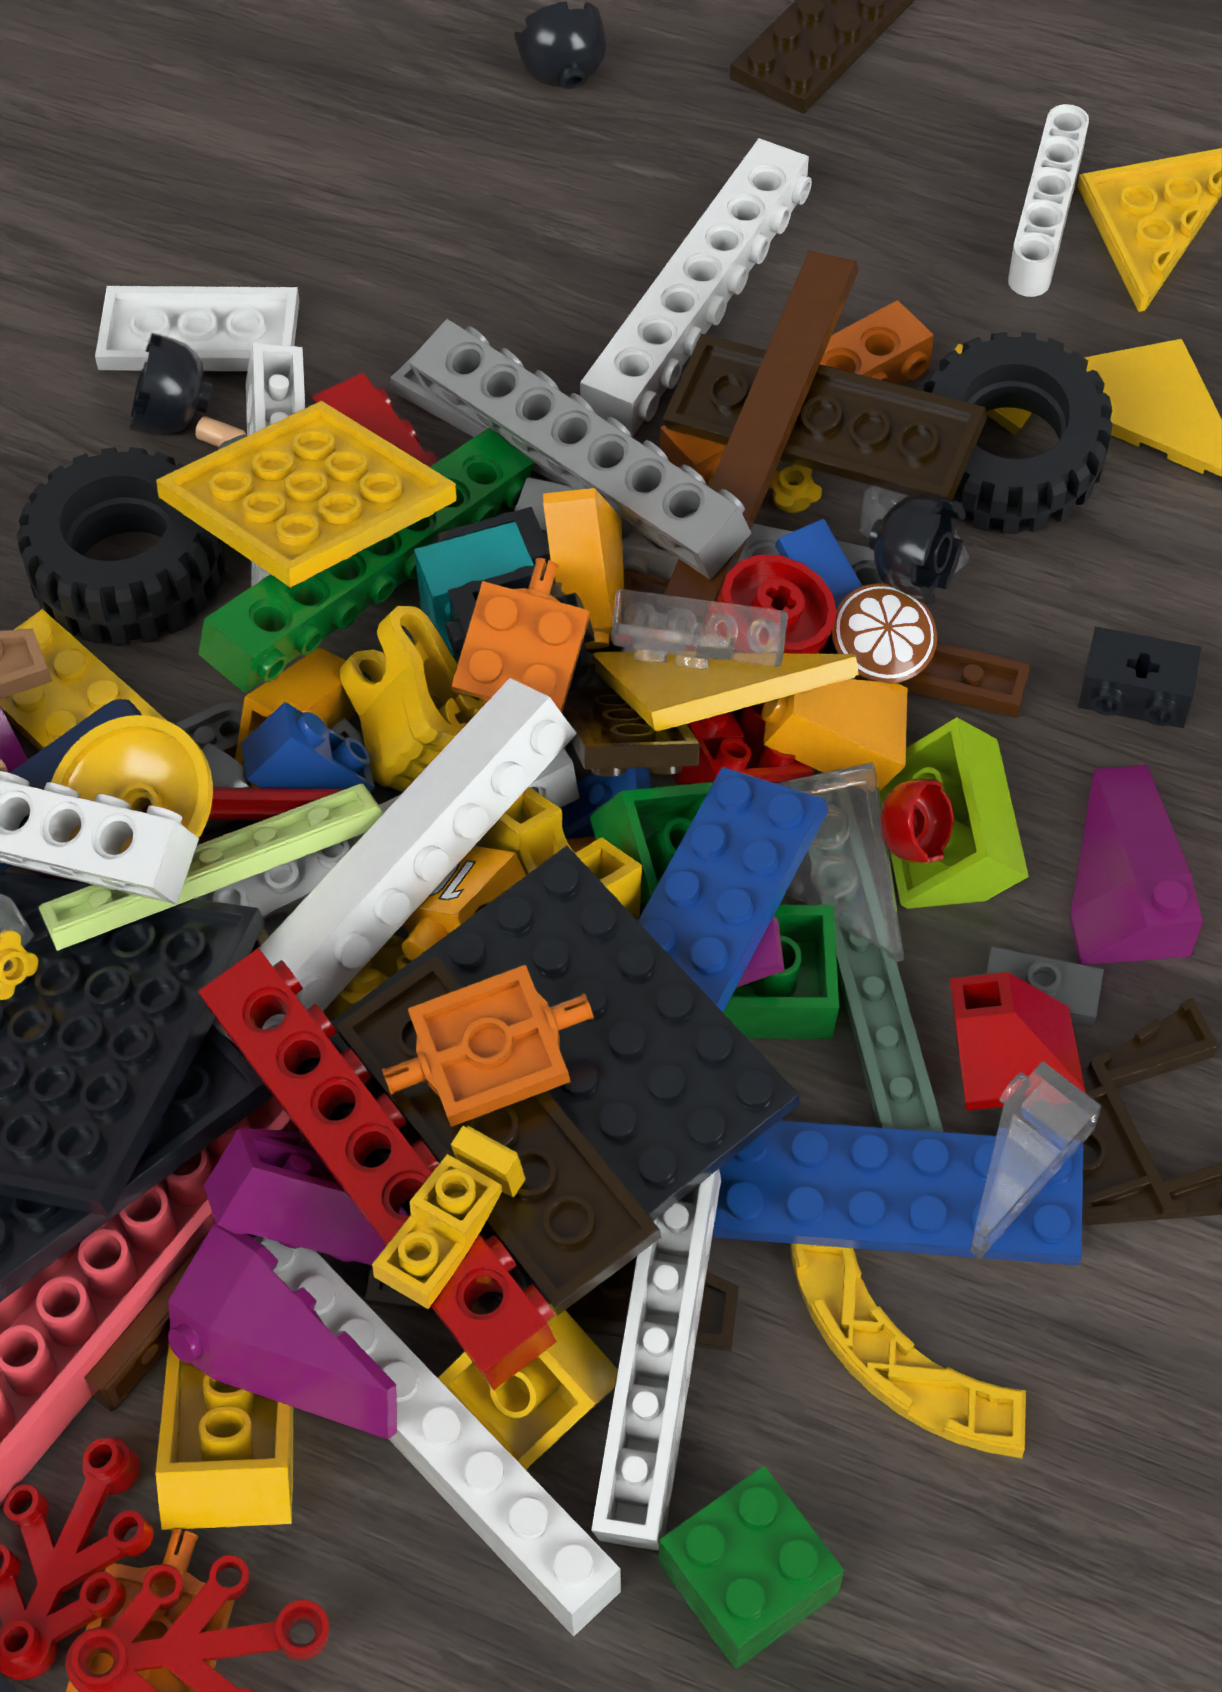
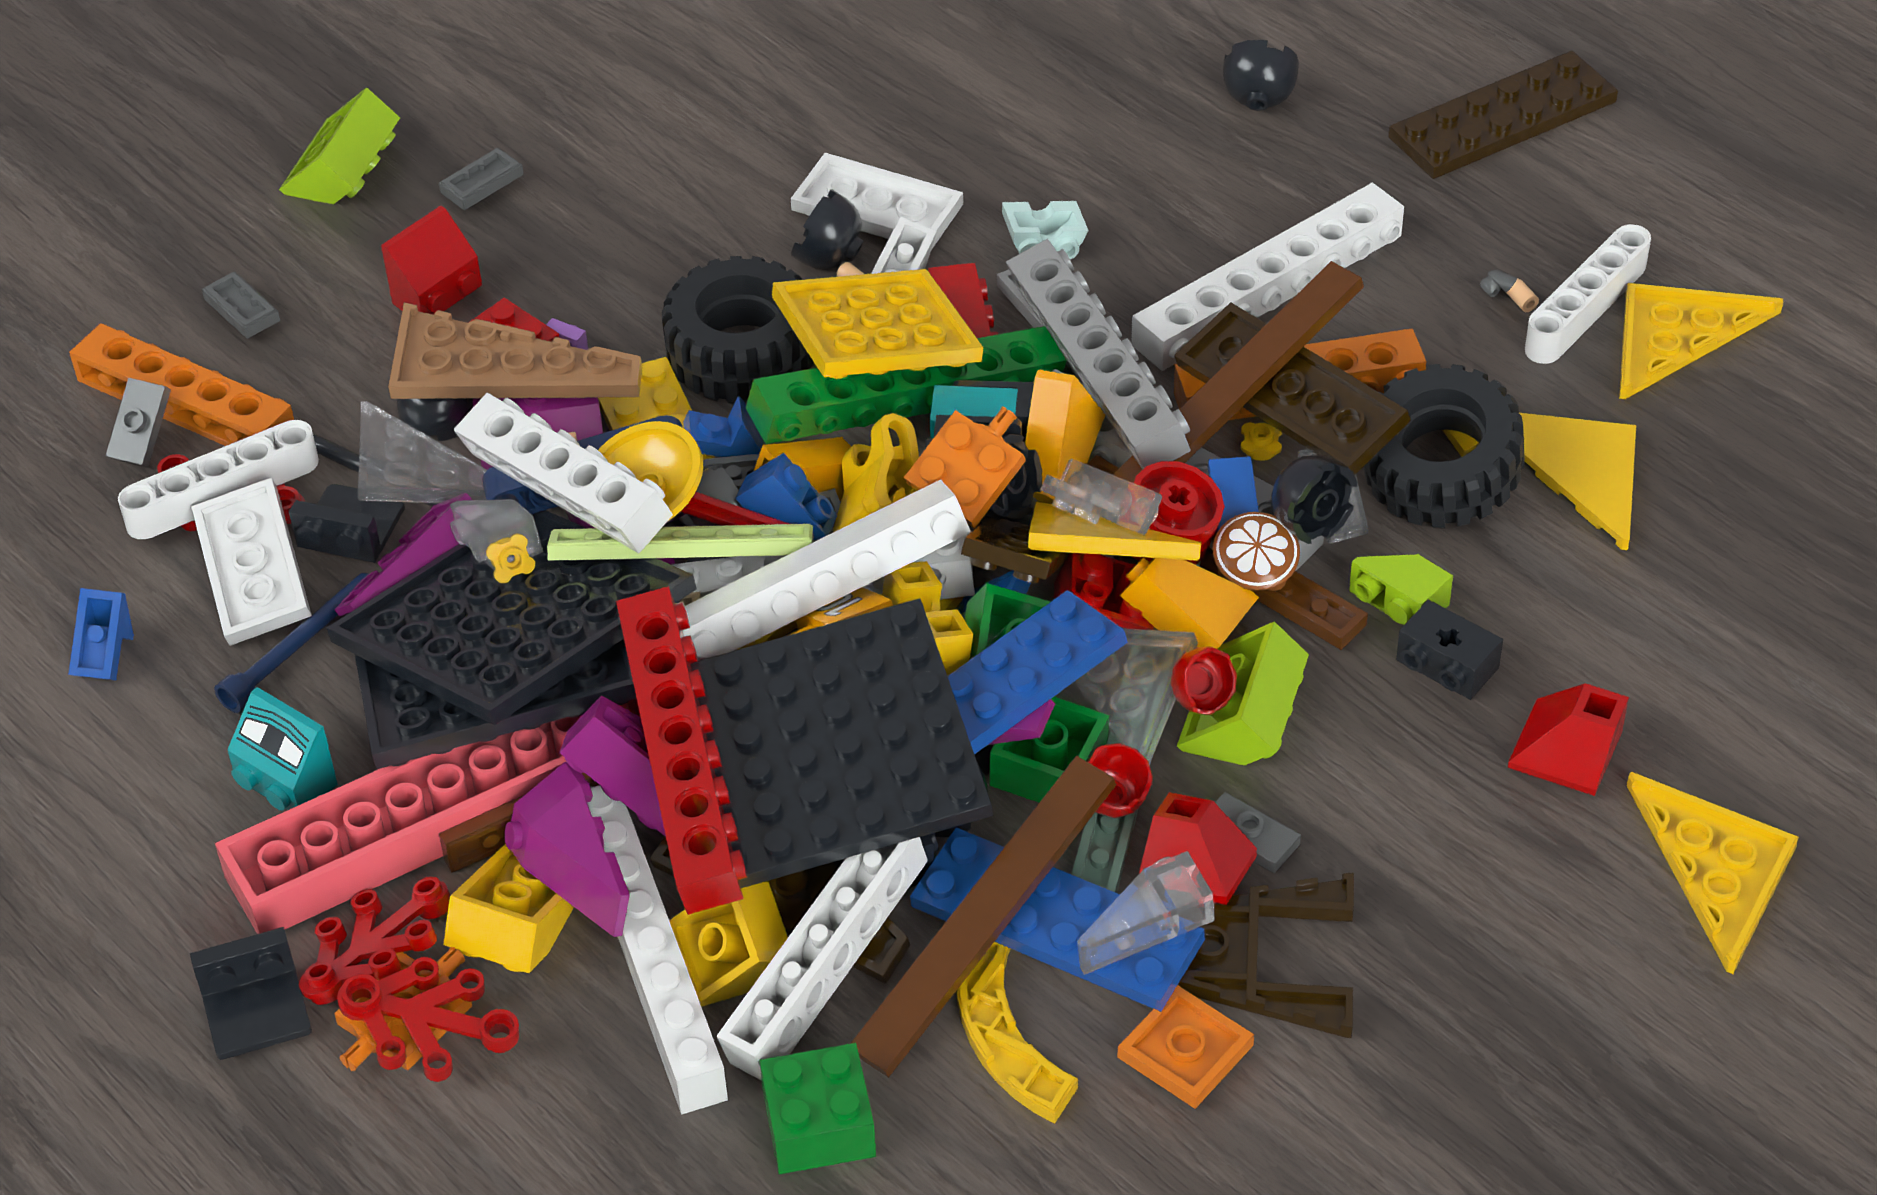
camera: 25 degrees right, 10 degrees down
dark brown plate [335,955,661,1316] -> none
yellow slope [372,1154,502,1309] -> none
orange plate [382,965,594,1127] -> none
yellow tile [451,1126,525,1198] -> none
magenta wedge [1069,765,1203,965] -> none
none -> blue slope [683,396,765,457]
none -> reddish brown tile [850,756,1116,1078]
none -> light aqua cylinder [1002,201,1088,259]
none -> red hair [1088,743,1153,819]
none -> orange plate [1117,985,1254,1109]
none -> lime slope [1349,554,1453,625]
none -> arm [1480,269,1539,312]

